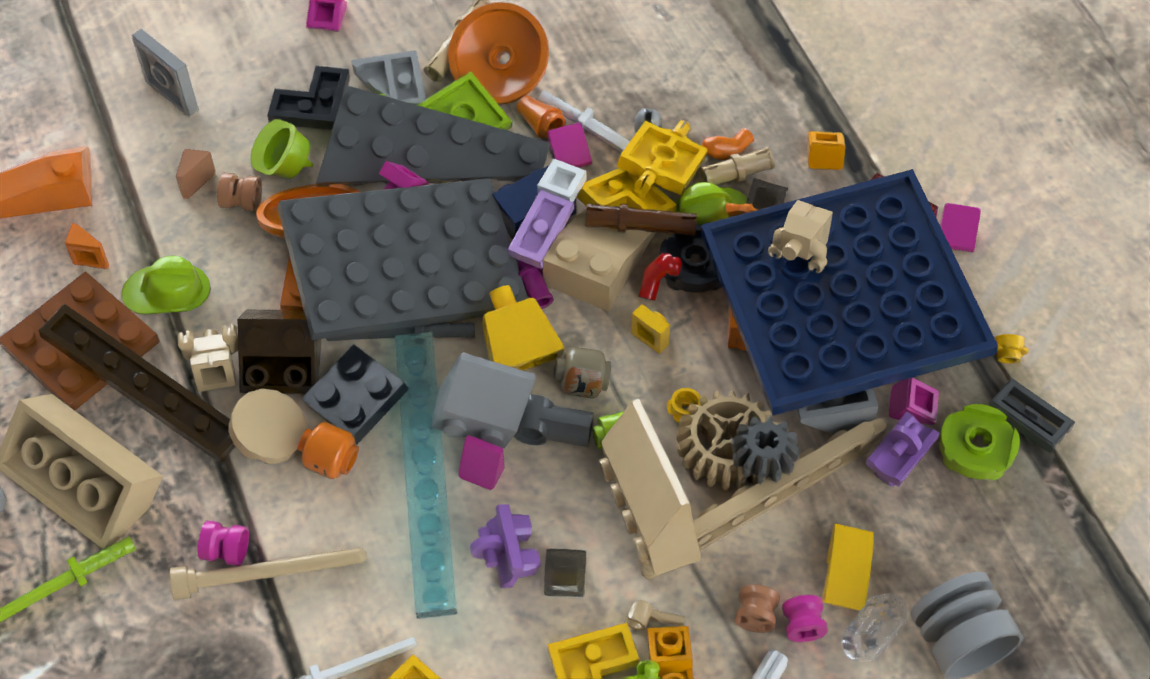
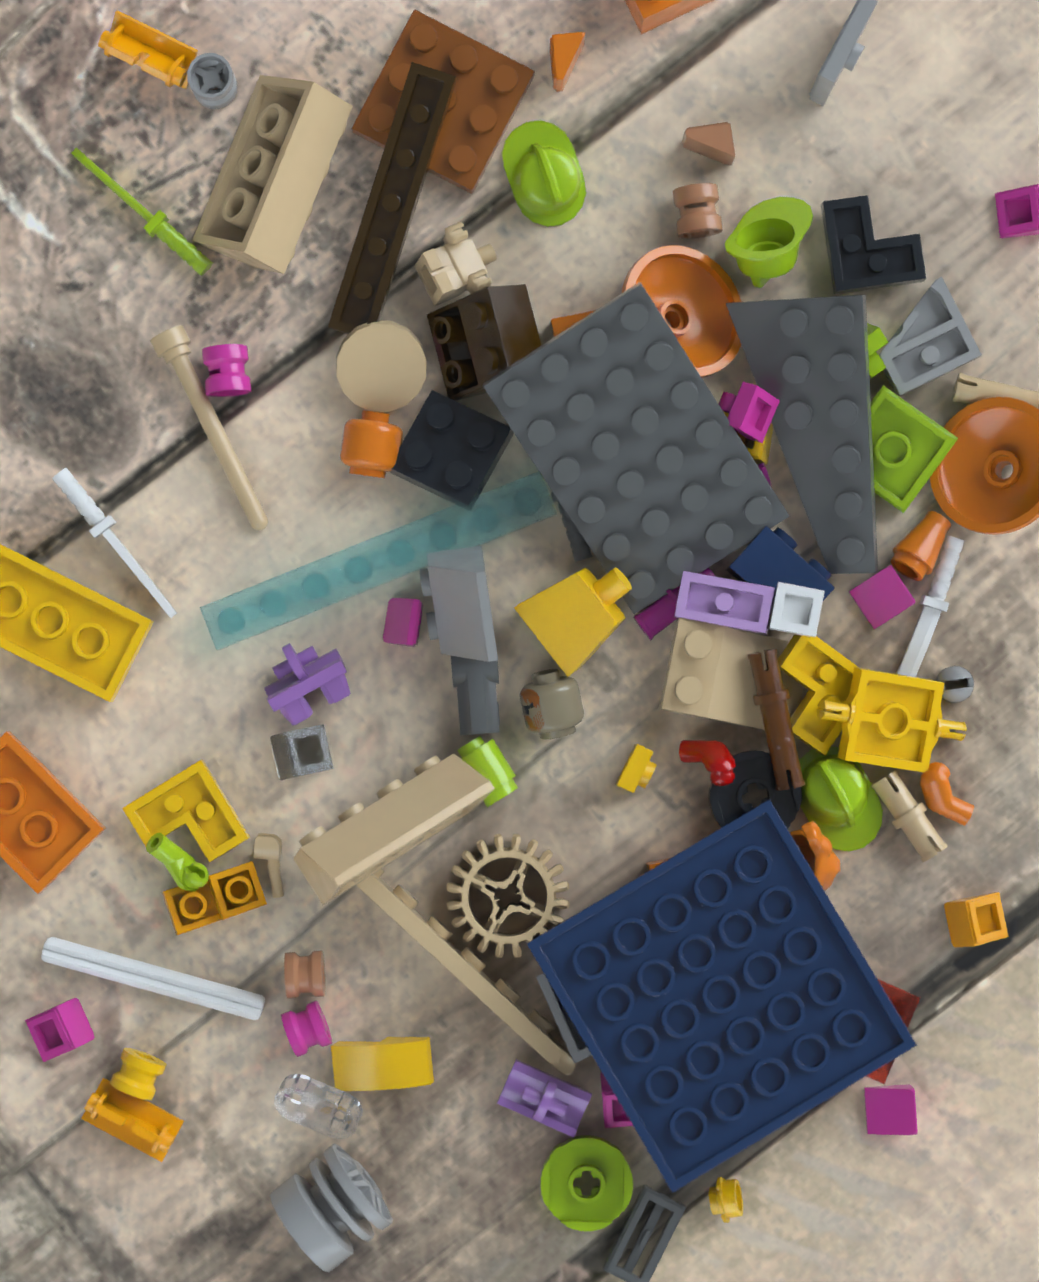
camera: 75 degrees right, 30 degrees up
yellow plate [667,388,701,423] -> none
dark grey gear [731,414,800,485] -> none
clear smoke slope [746,178,788,210] -> none
tan piece [768,200,833,273] -> none

